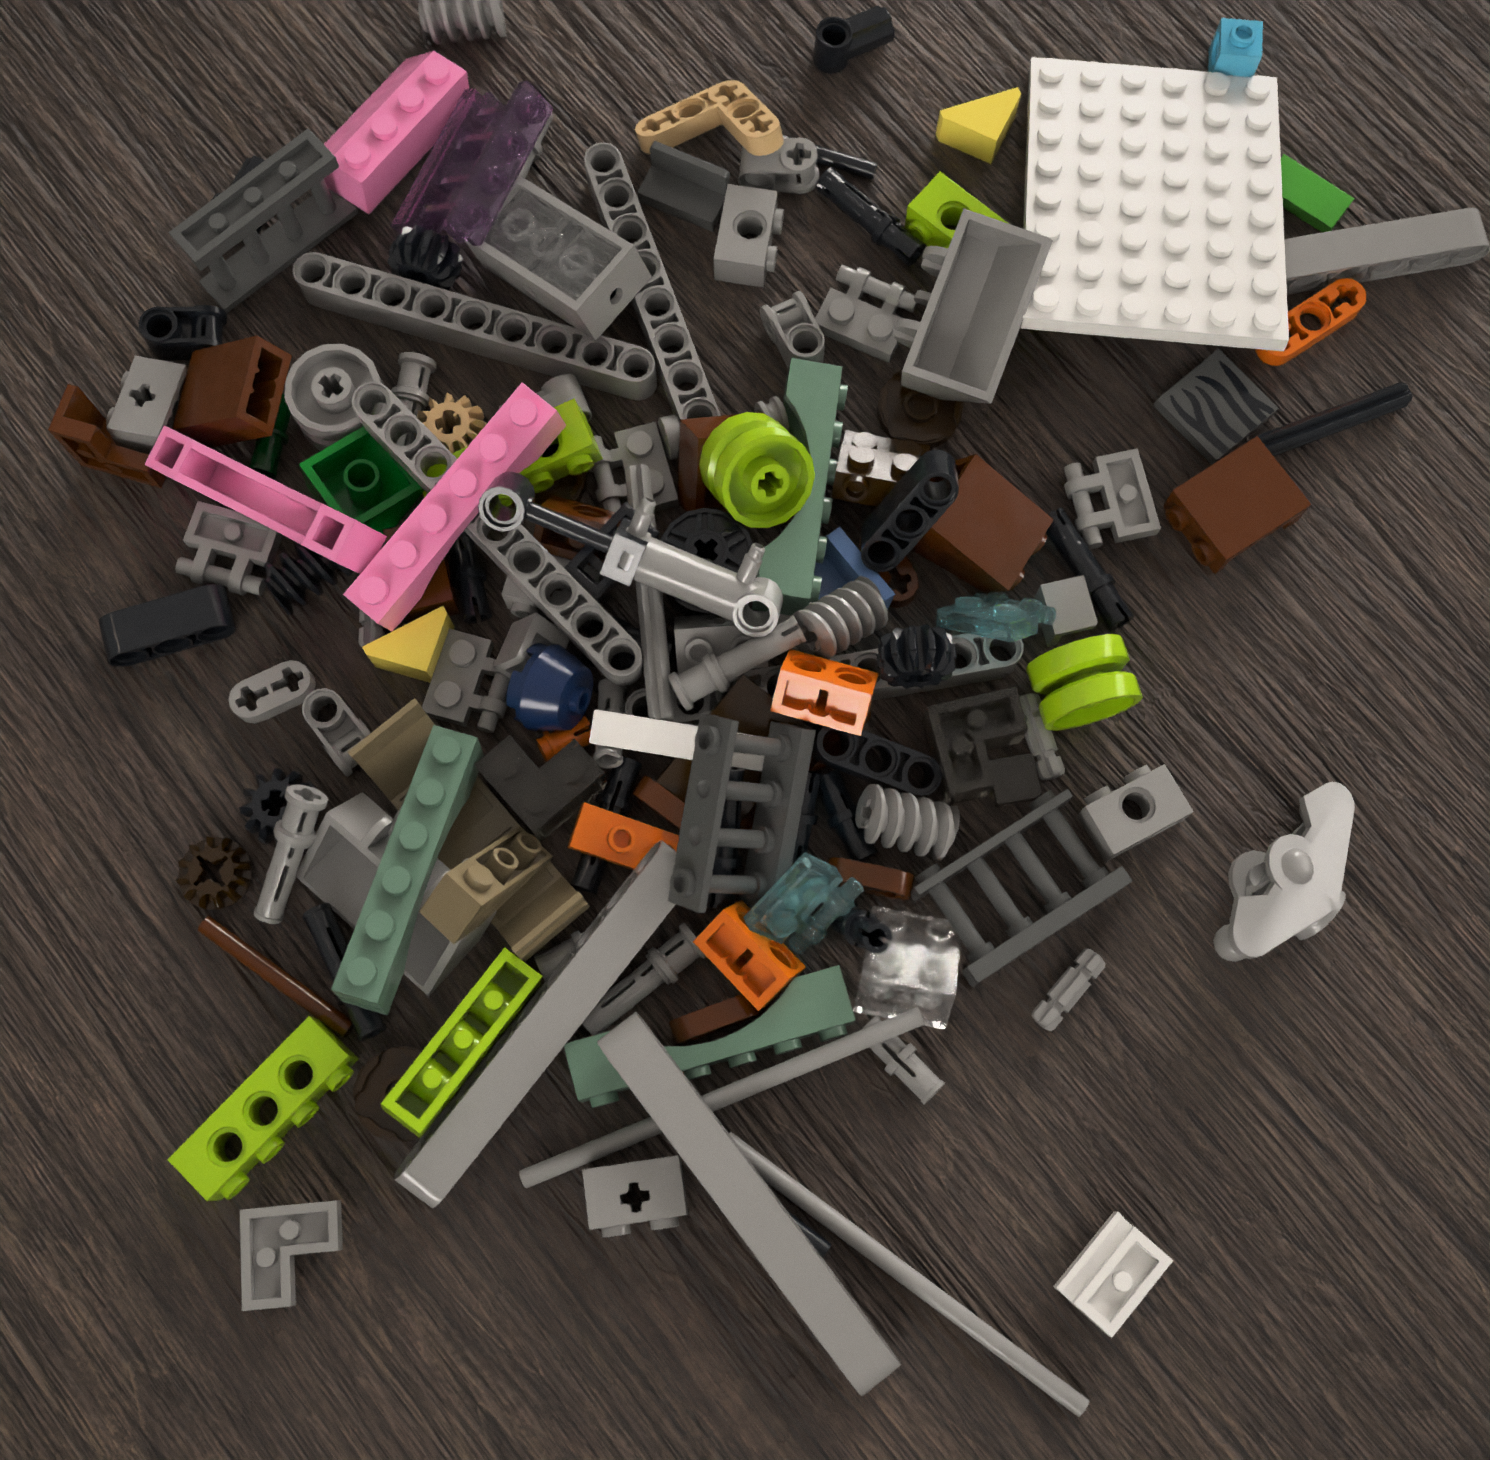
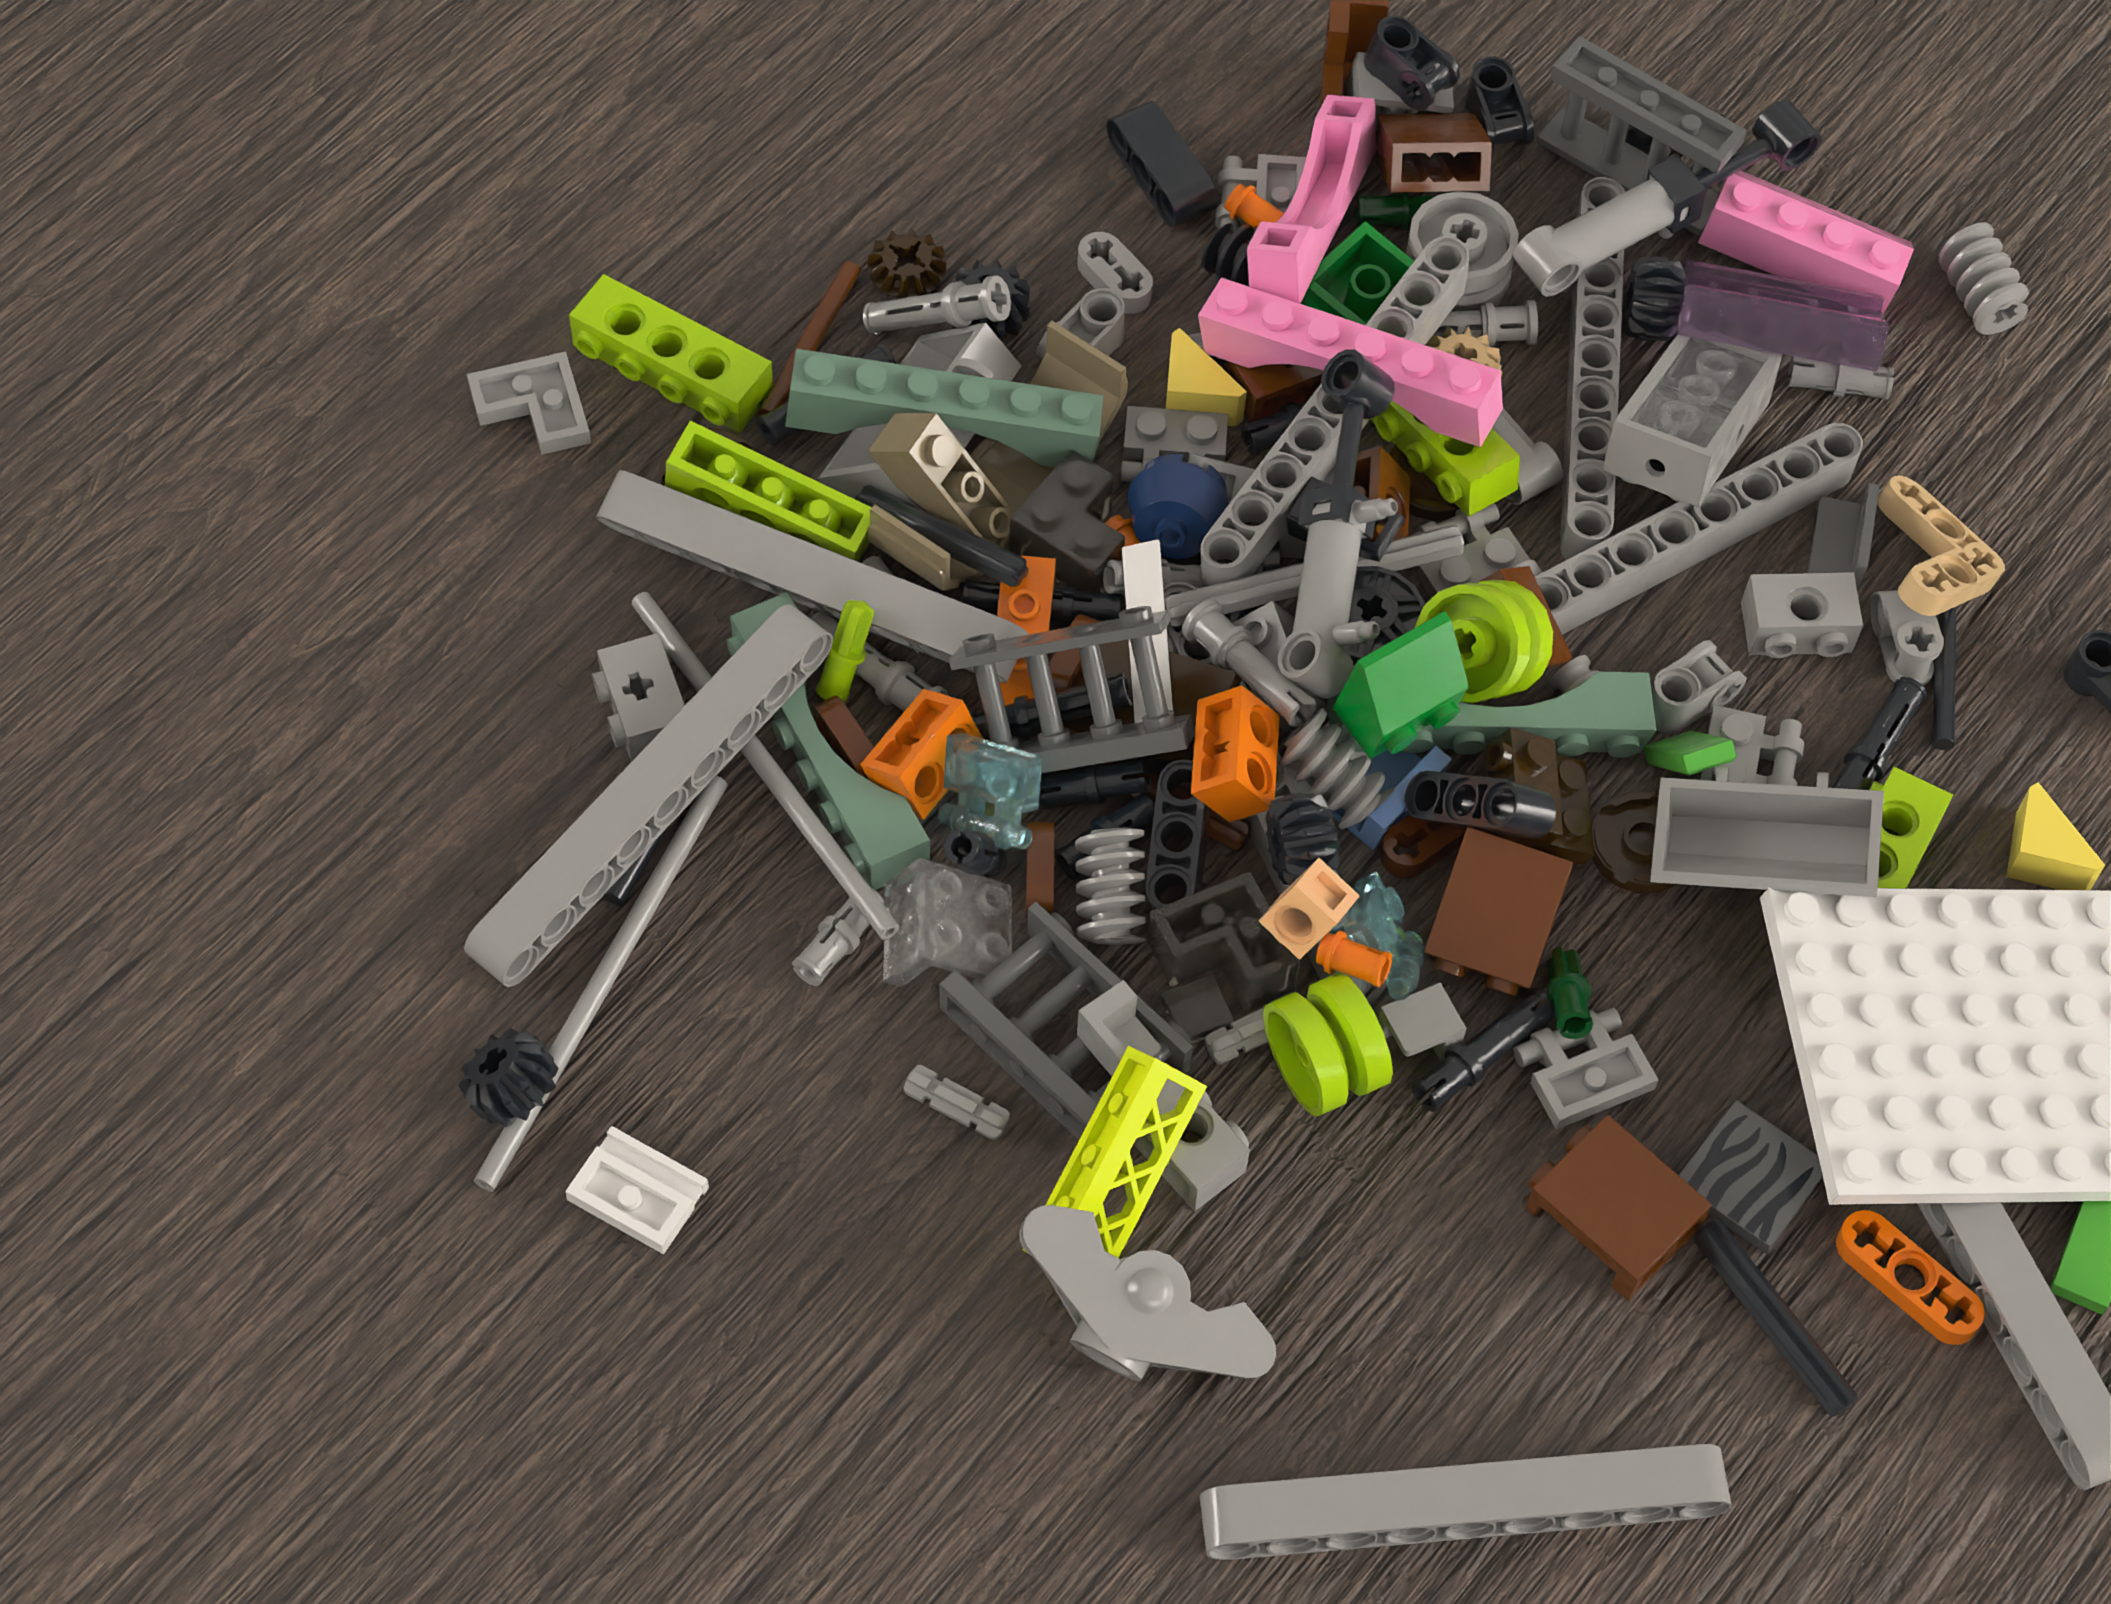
camera: 75 degrees right, 15 degrees down
none -> black gear [458,1028,559,1128]
none -> lime axle [816,600,875,702]
none -> black axle [855,485,1029,587]
none -> neon yellow fence [1022,1046,1207,1258]
none -> light grey panel [1077,980,1161,1076]
none -> light grey beam [1199,1444,1732,1560]
none -> orange pin [1224,184,1285,230]
none -> light nougat brick [1259,858,1359,960]
none -> orange pin [1316,930,1392,988]
none -> slope [1333,611,1469,759]
none -> black piece [1363,16,1460,111]
none -> piece [1513,100,1822,296]
none -> dark green axle [1546,947,1593,1039]
none -> bright green tile [1644,731,1737,775]

